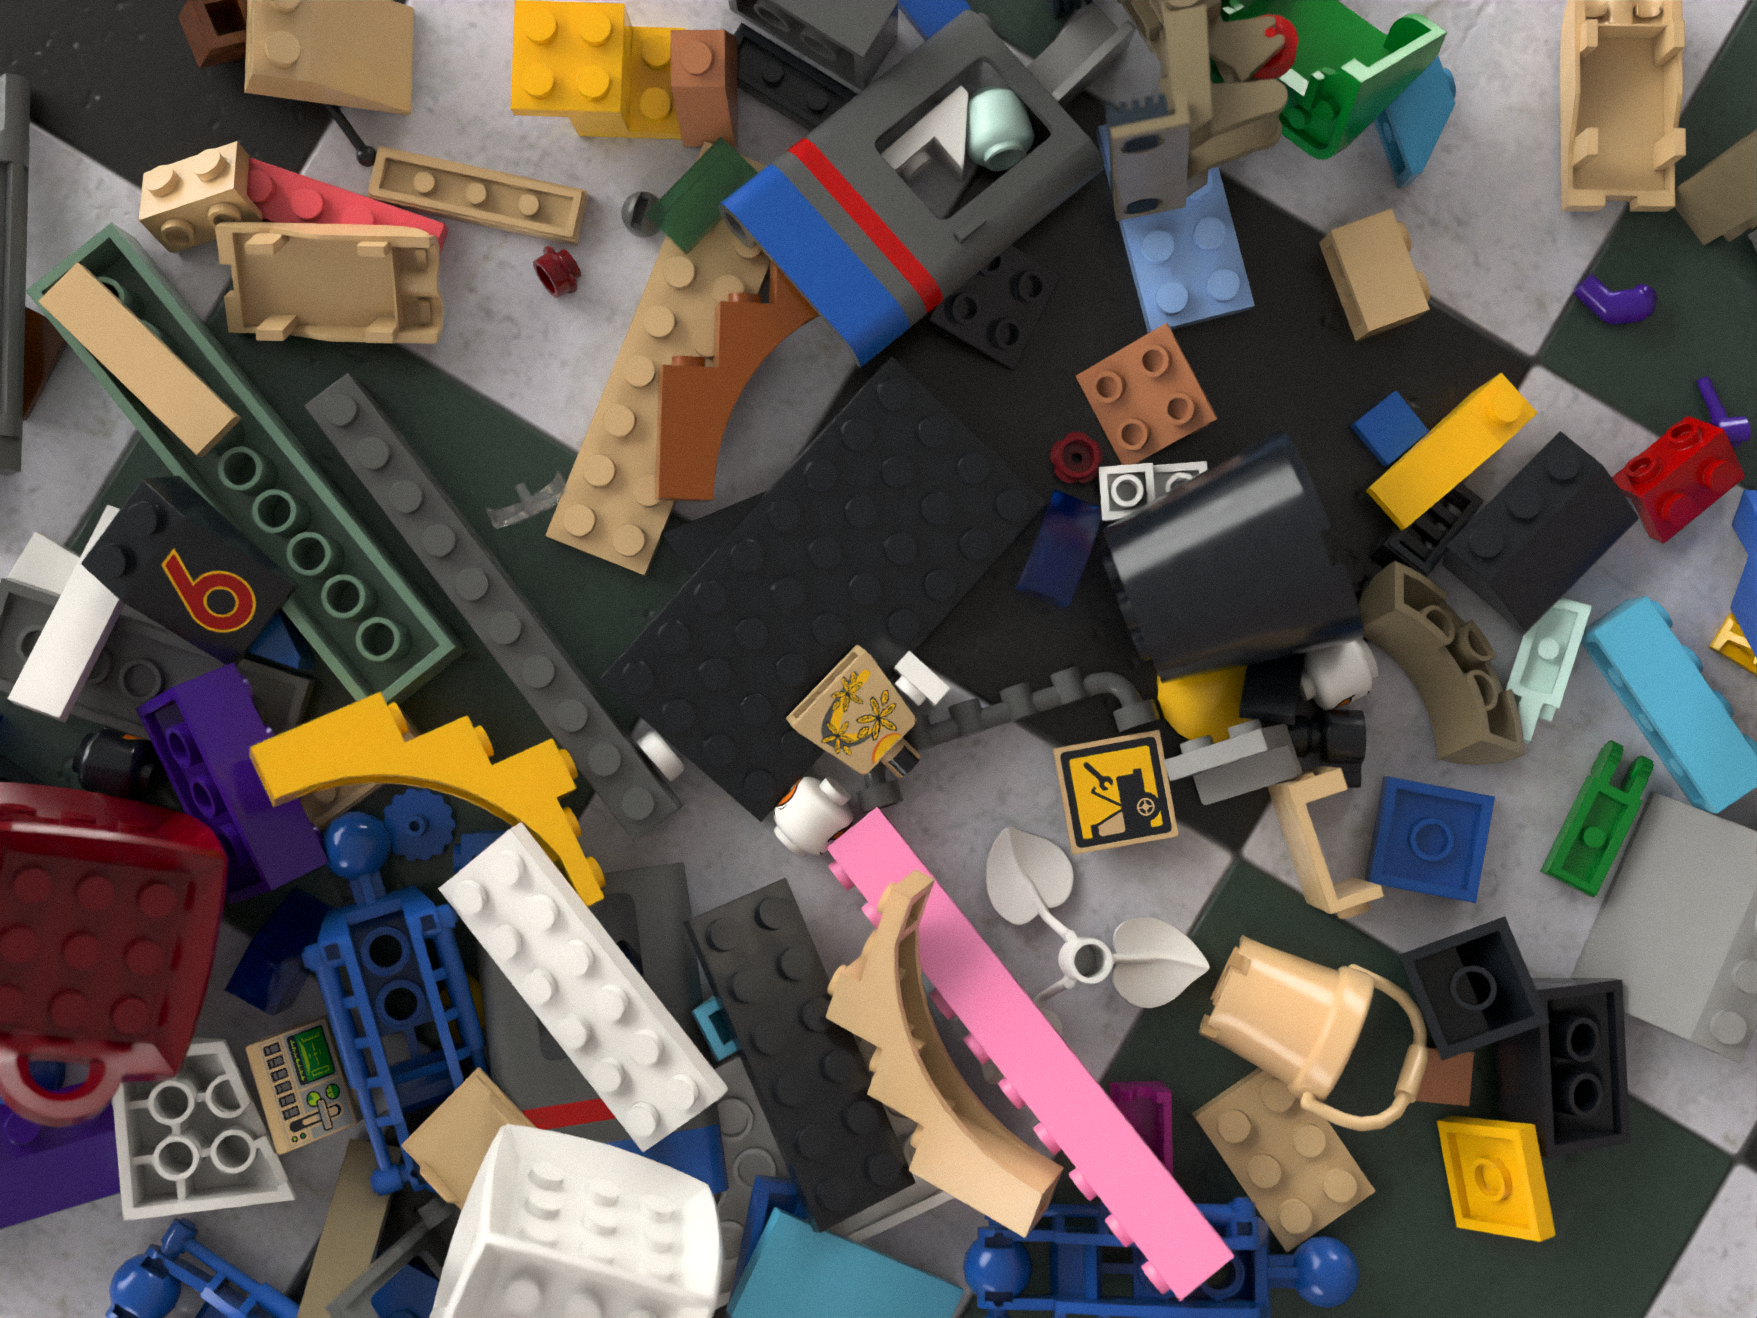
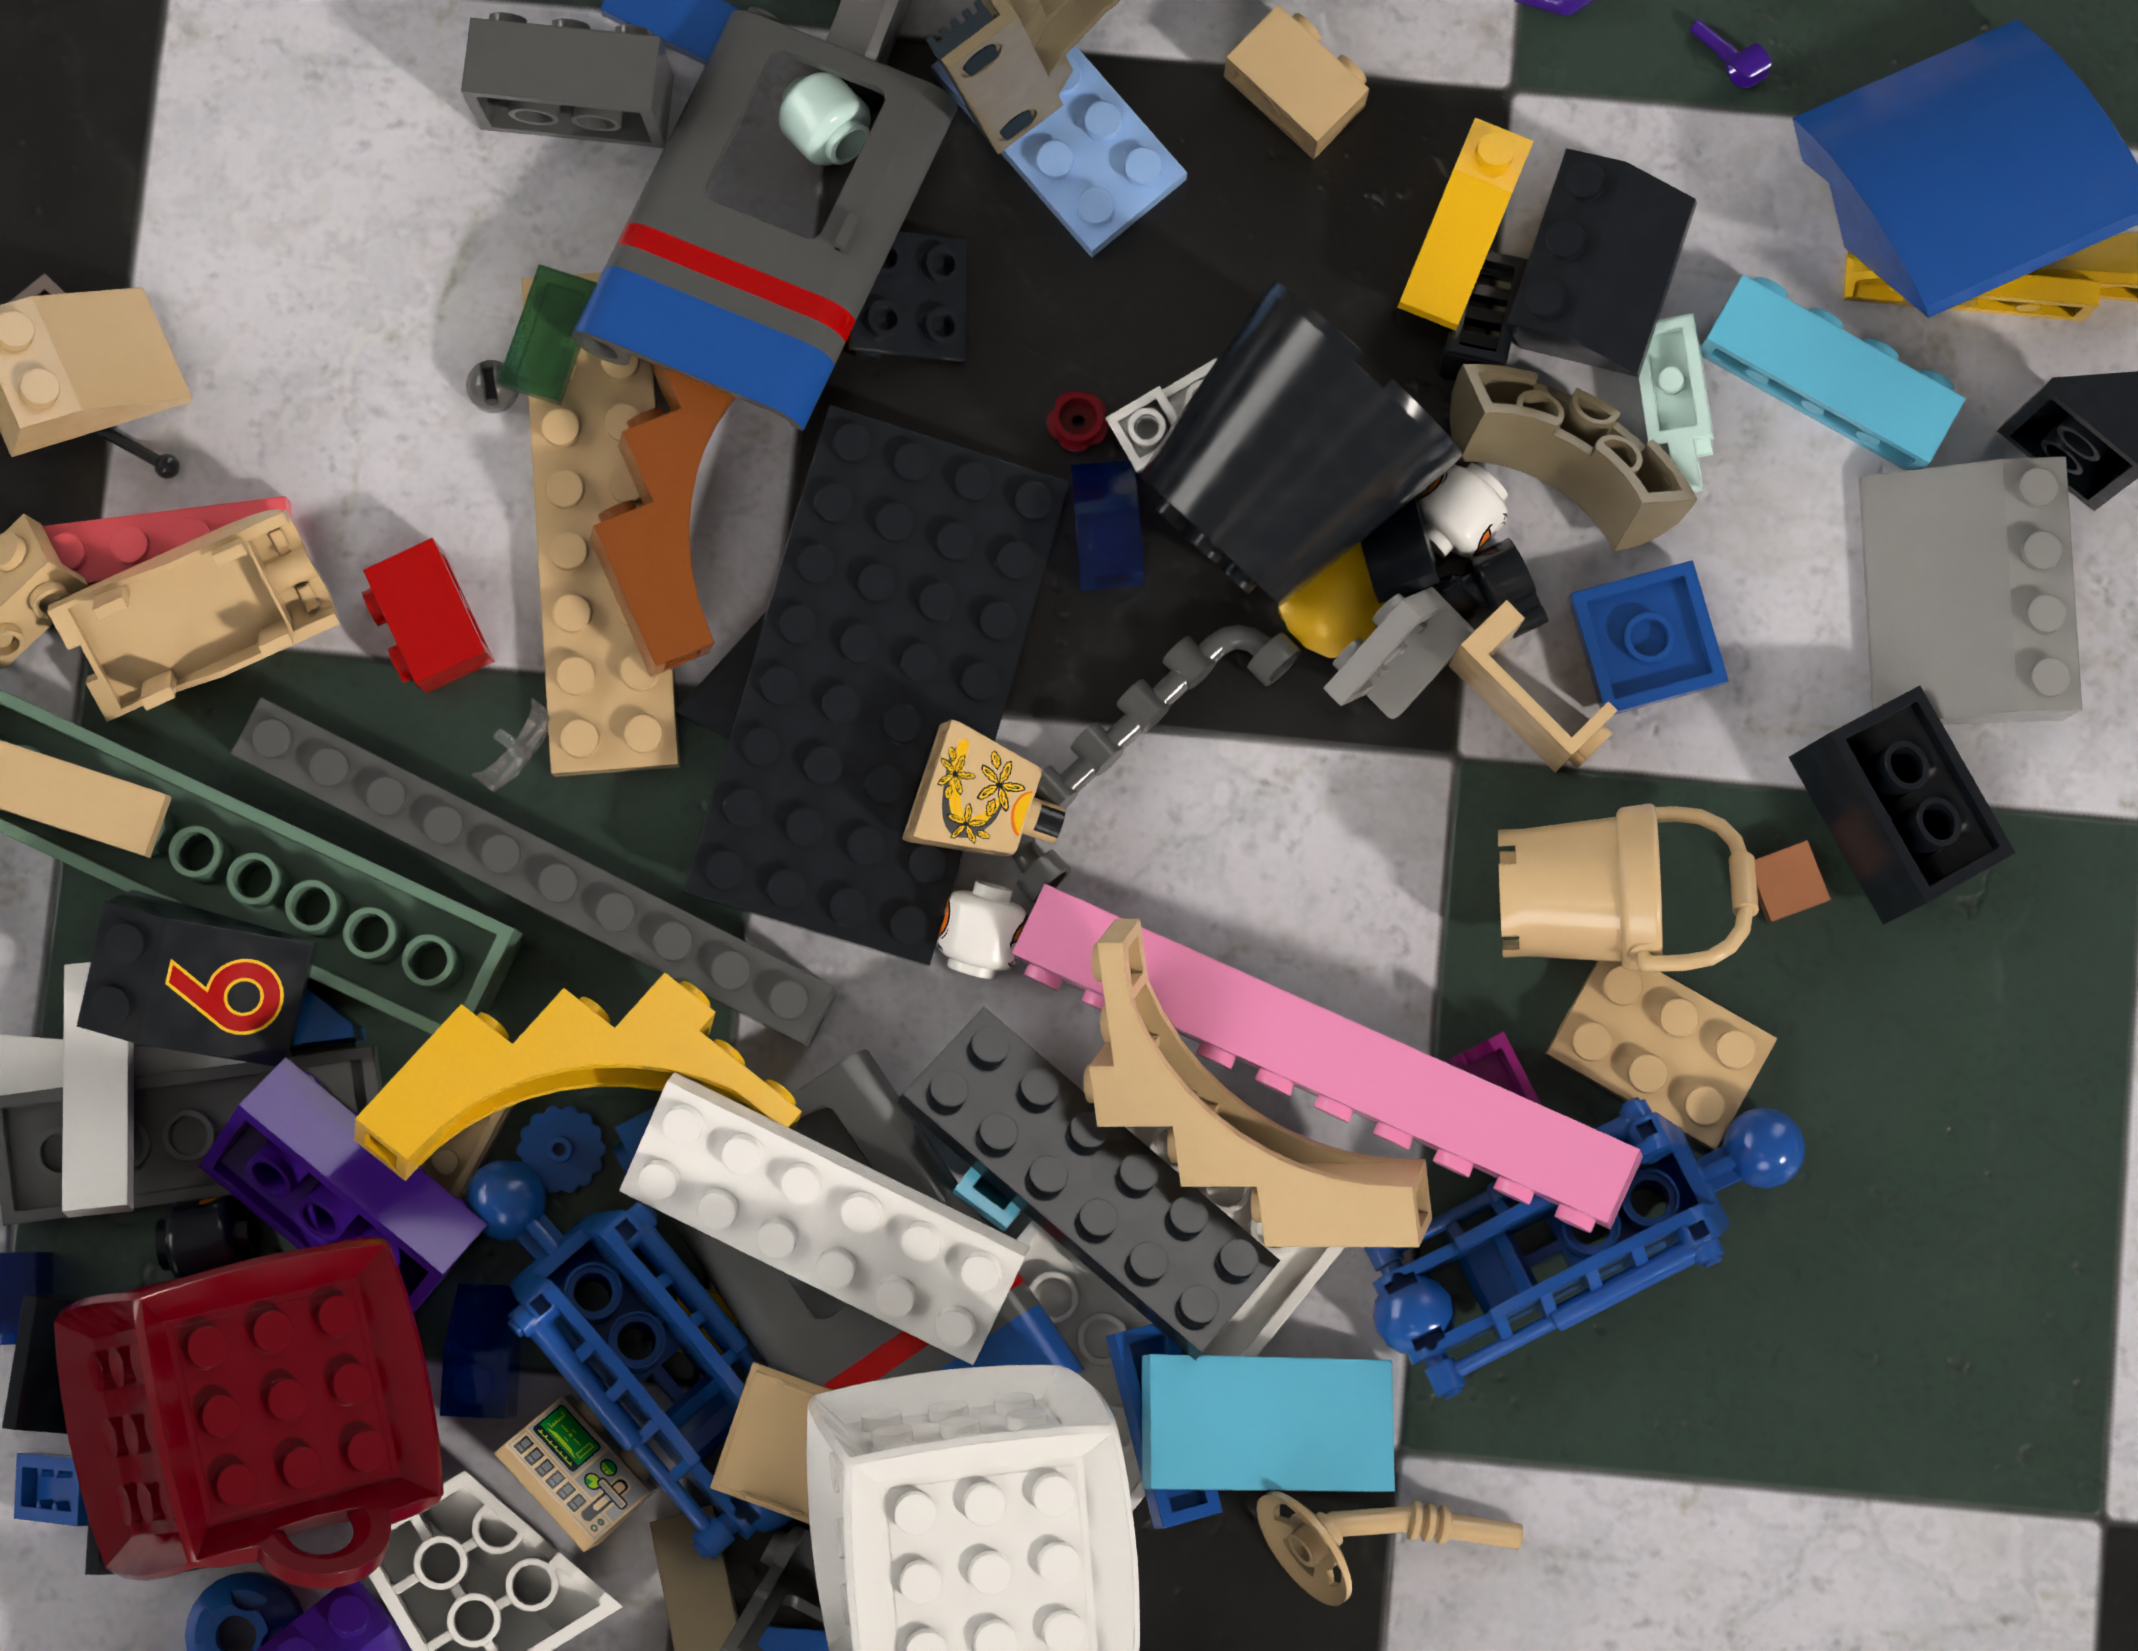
camera: 20 degrees left, 5 degrees down
tan tile [367,146,589,246] -> none
yellow bracket [511,0,686,140] -> none
dark red plate [533,246,581,298] -> none
white tile [635,730,685,783] -> none
nougat slope [671,30,738,147] -> none
black tile [734,22,858,132] -> none
white slope [880,85,968,182] -> none
white plate [893,651,951,706] -> none
white plant [979,826,1210,1085] -> none
piece [1053,730,1179,855] -> none
nougat hinge [1076,323,1218,465] -> none
blue tile [1350,390,1430,467] -> none
black slope [1399,916,1550,1060] -> none
yellow plate [1437,1115,1556,1242] -> none
green hinge [1540,740,1654,897] -> none
red bracket [1612,416,1745,544] -> none
none -> red brick [361,538,495,694]

